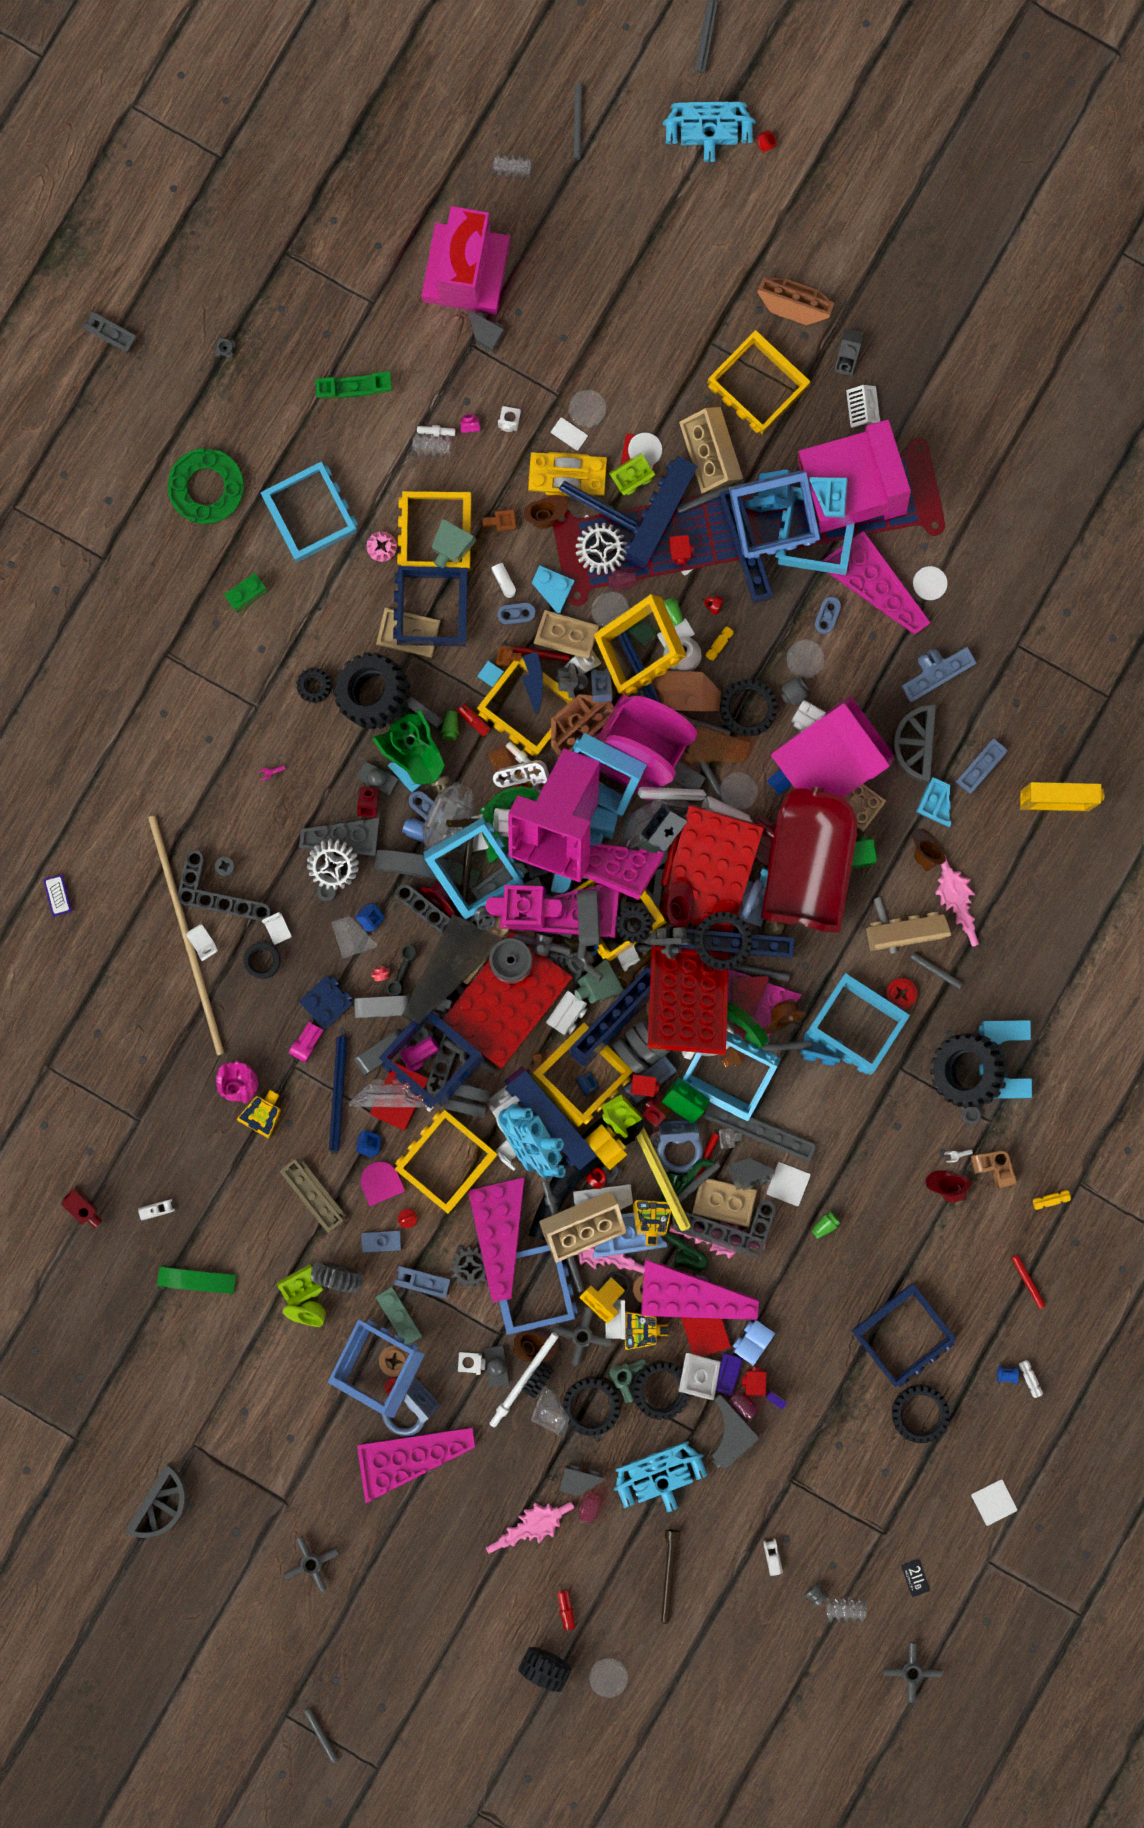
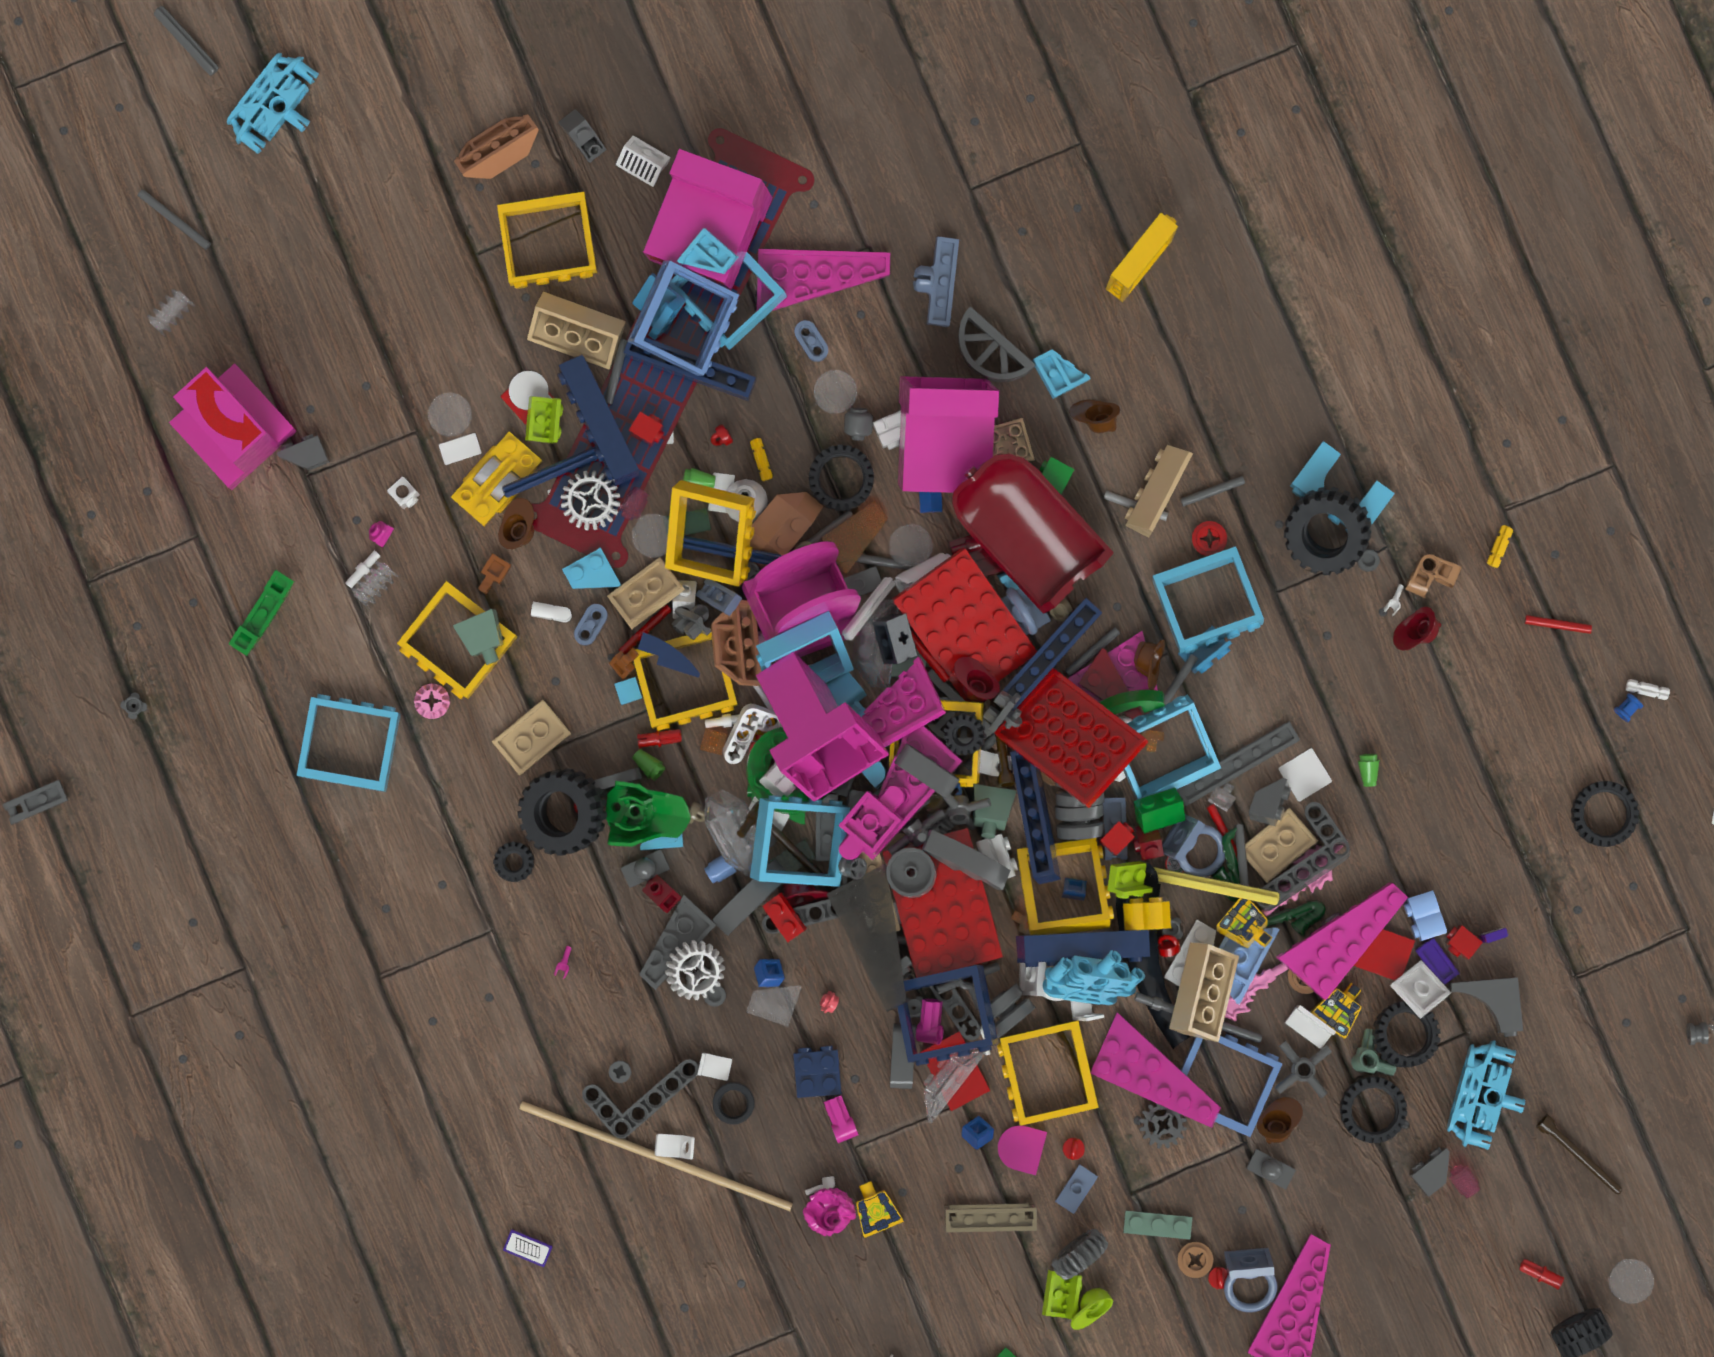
camera: 60 degrees left, 0 degrees up
green plate [167,448,244,525] -> none
green piece [224,573,268,613] -> none
medium blue window [328,1319,425,1418] -> none
dark blue axle [329,1036,347,1151] -> none
light grey beam [354,996,411,1018] -> none
pearl dark grey bar [386,945,417,996] -> none
dark blue window [393,566,467,647] -> none
sand blue plate [394,1266,451,1298] -> none
sand blue plate [409,791,443,823] -> none
white bracket [458,1352,486,1375] -> none
bright pink piece [486,1501,575,1554] -> none
white bar [490,1332,559,1427] -> none
black tyre [522,1361,554,1399] -> none
clear wing [531,1386,570,1436] -> none
yellow piece [579,1272,629,1324] -> none
black tyre [695,912,752,970] -> none
clear pink brick [730,1392,758,1421] -> none
red tile [757,130,777,152] -> none
white bar [763,1538,783,1576] -> none
dark blue window [851,1283,956,1388] -> none
white sticker [913,566,947,600] -> none
bright pink piece [935,856,979,947] -> none
sand blue plate [956,738,1008,794] -> none
none -> red plate [762,892,807,942]
none -> white hand [805,1176,835,1195]
none -> dark grey slope [922,830,1011,890]

